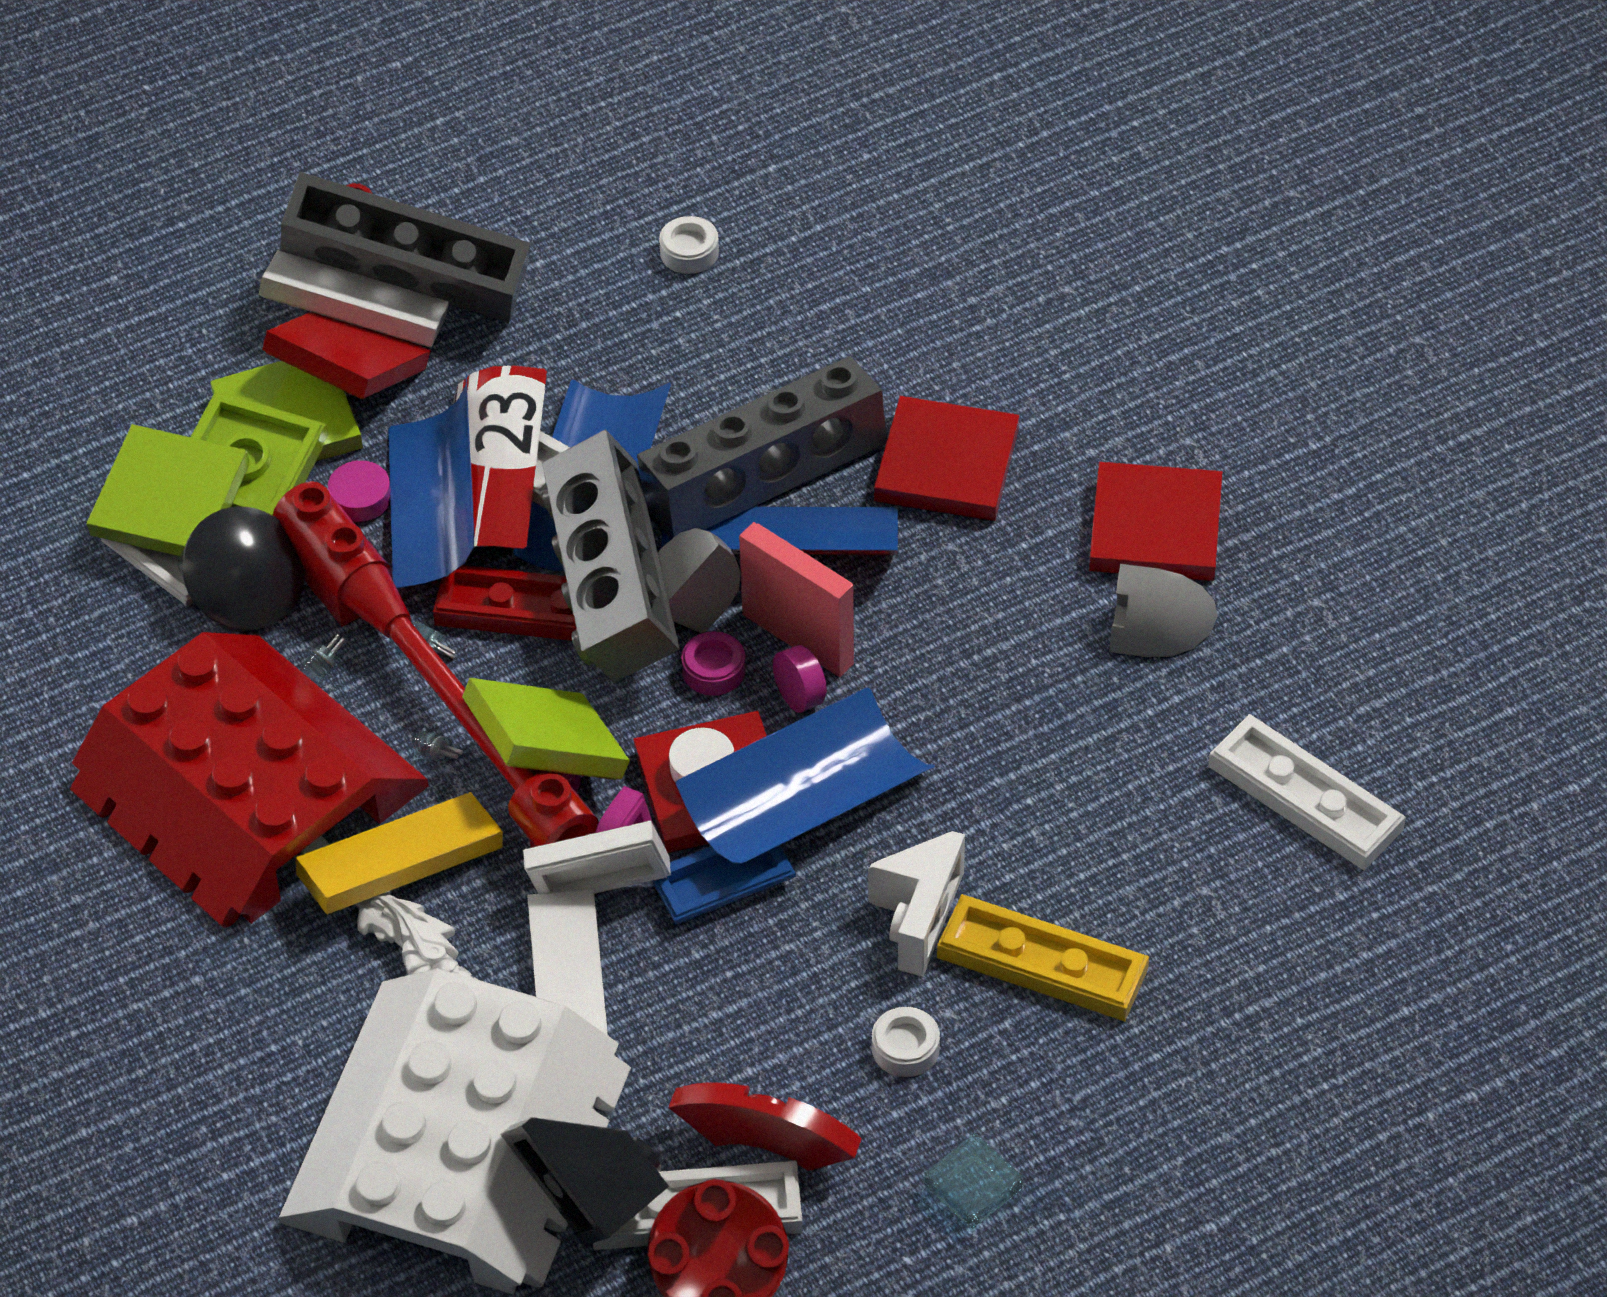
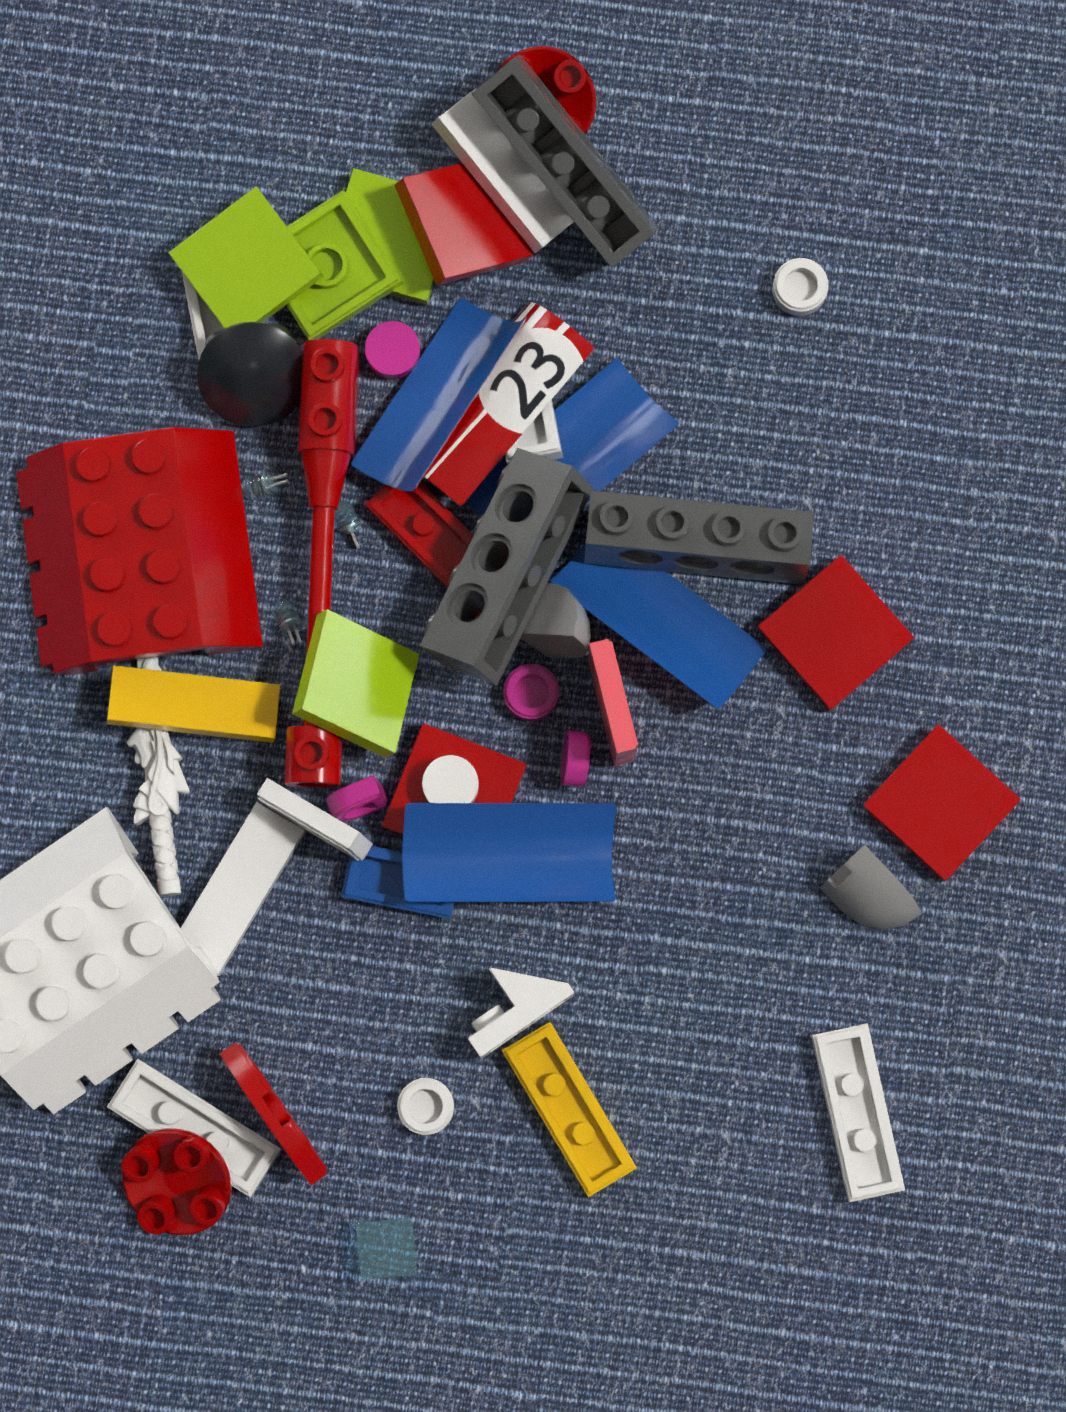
camera: 35 degrees right, 30 degrees up
black slope [500,1117,669,1246] -> none

